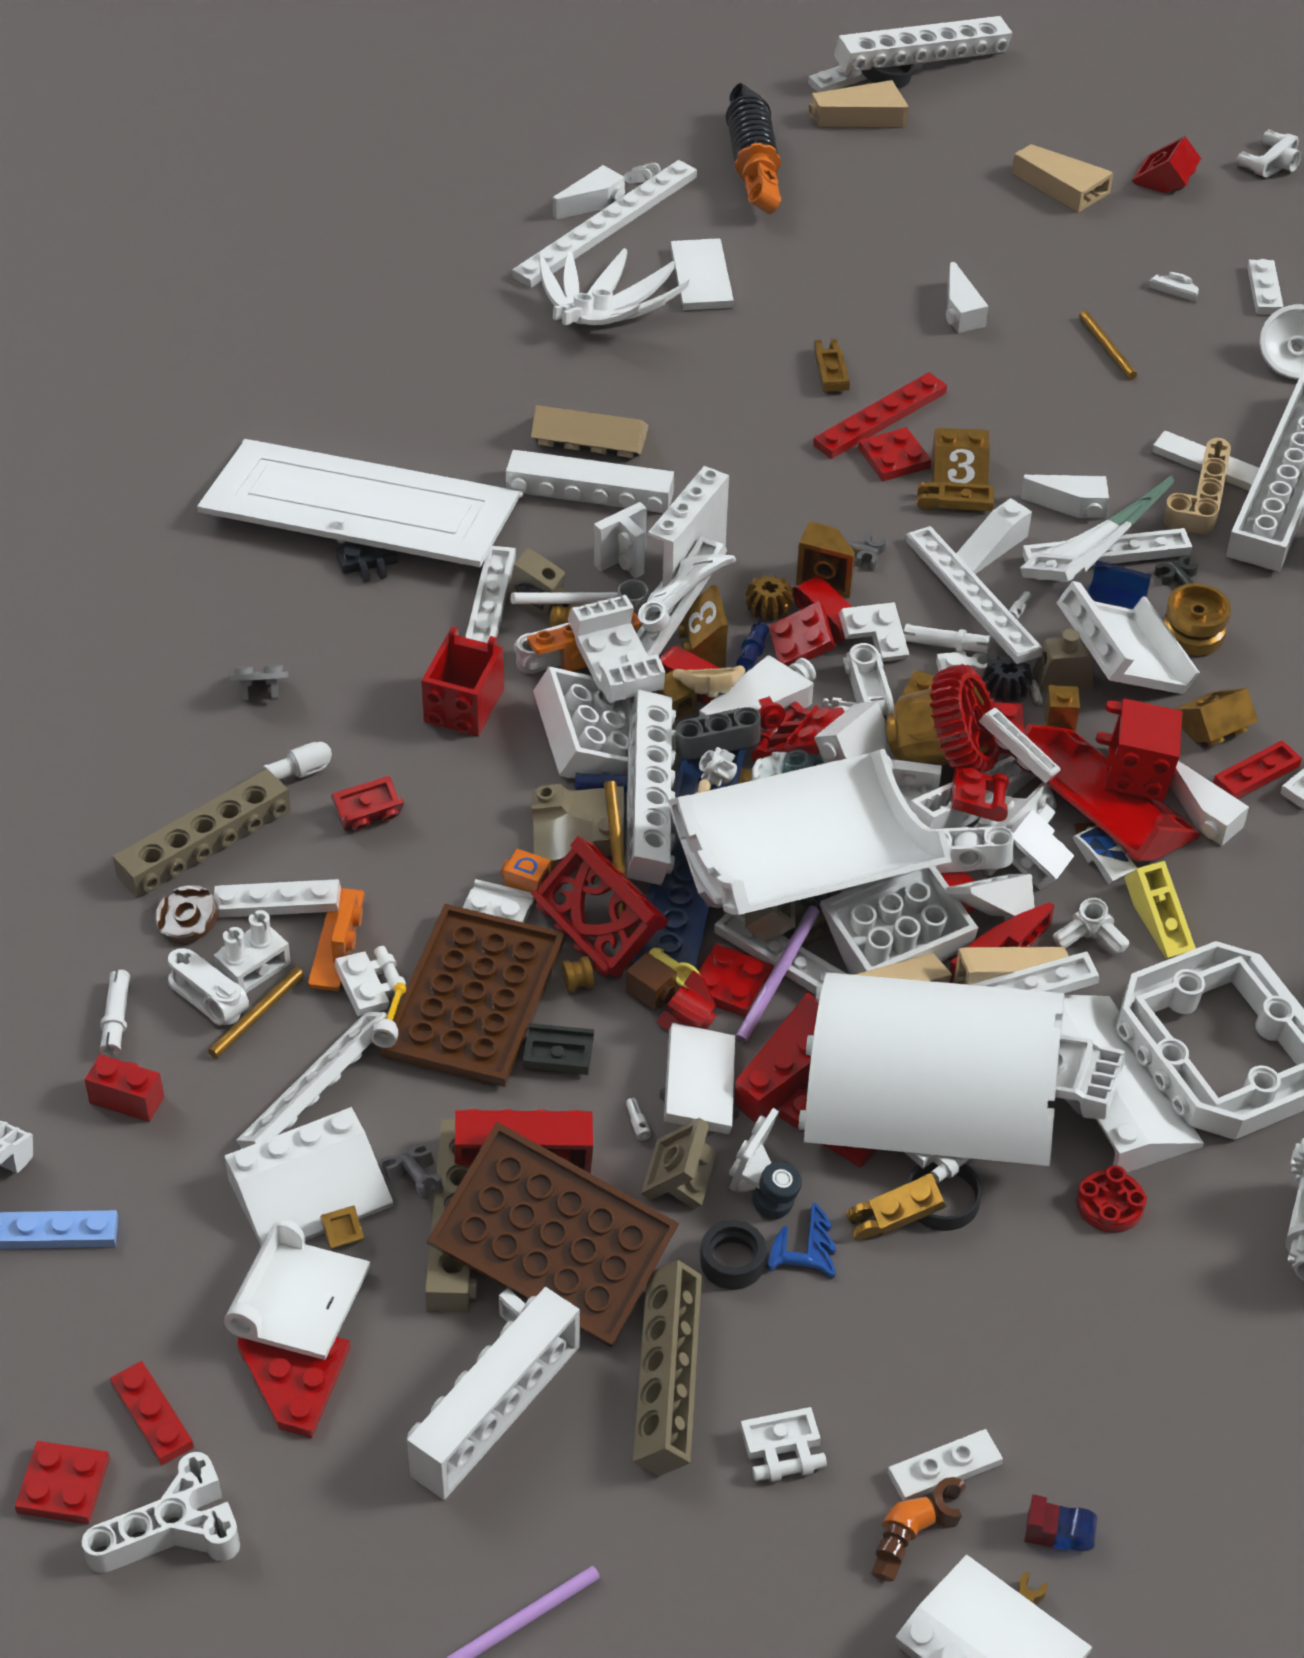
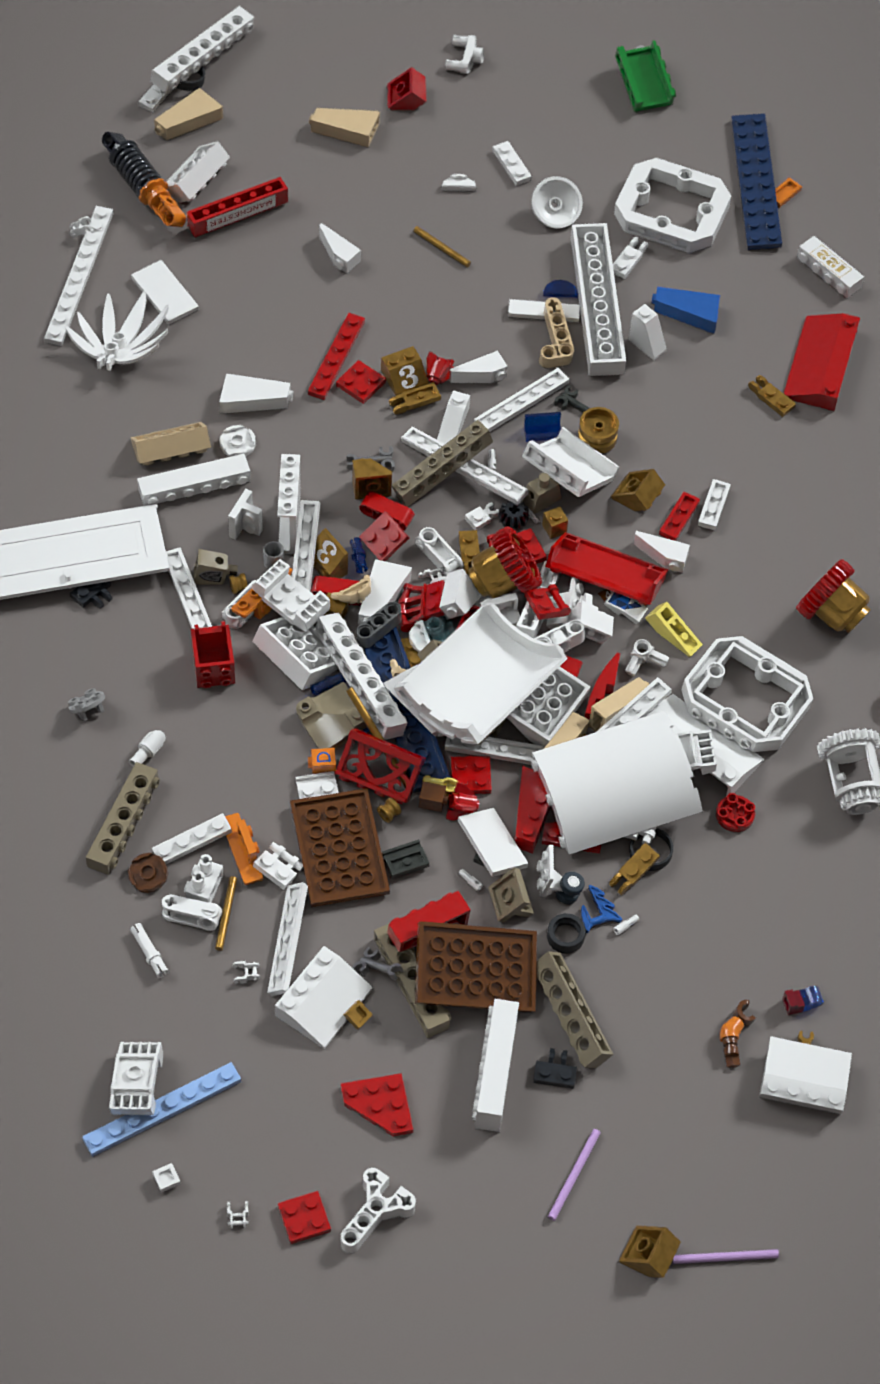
camera: 30 degrees left, 10 degrees up
red brick [84,1054,164,1122] -> none
red plate [110,1361,194,1466] -> none
white door [224,1221,370,1360] -> none
red bracket [331,775,404,831] -> none
white hinge [370,982,406,1048] -> none
white tile [499,1288,525,1323] -> none
white bar [510,592,618,604] -> none
white slope [553,165,625,220] -> none
white piece [638,554,736,632] -> none
white gear [699,747,737,787] -> none
lavender piece [736,905,820,1042] -> none
white plate [740,1407,827,1482] -> none
pearl gold gear [745,574,793,621] -> none
red plate [758,696,786,729] -> none
white bush [788,658,816,682] -> none
pearl gold hinge [814,339,850,392] -> none
white plate [838,602,909,662] -> none
white plate [888,1429,1003,1501] -> none
white pin [904,624,992,654] -> none
white slope [946,874,1035,921] -> none
white plate [979,708,1061,783] -> none
white plate [1020,476,1174,583] -> none
red container [1095,698,1182,802] -> none
none -> white slope [166,141,230,203]
none -> red brick [186,177,288,237]
none -> white slope [219,374,293,413]
none -> white tile [219,425,256,457]
none -> white piece [233,961,260,984]
none -> dark tan brick [392,420,493,507]
none -> red brick [426,352,454,385]
none -> black hinge [533,1048,577,1089]
none -> clear blue tile [543,280,578,298]
none -> white pin [613,915,639,935]

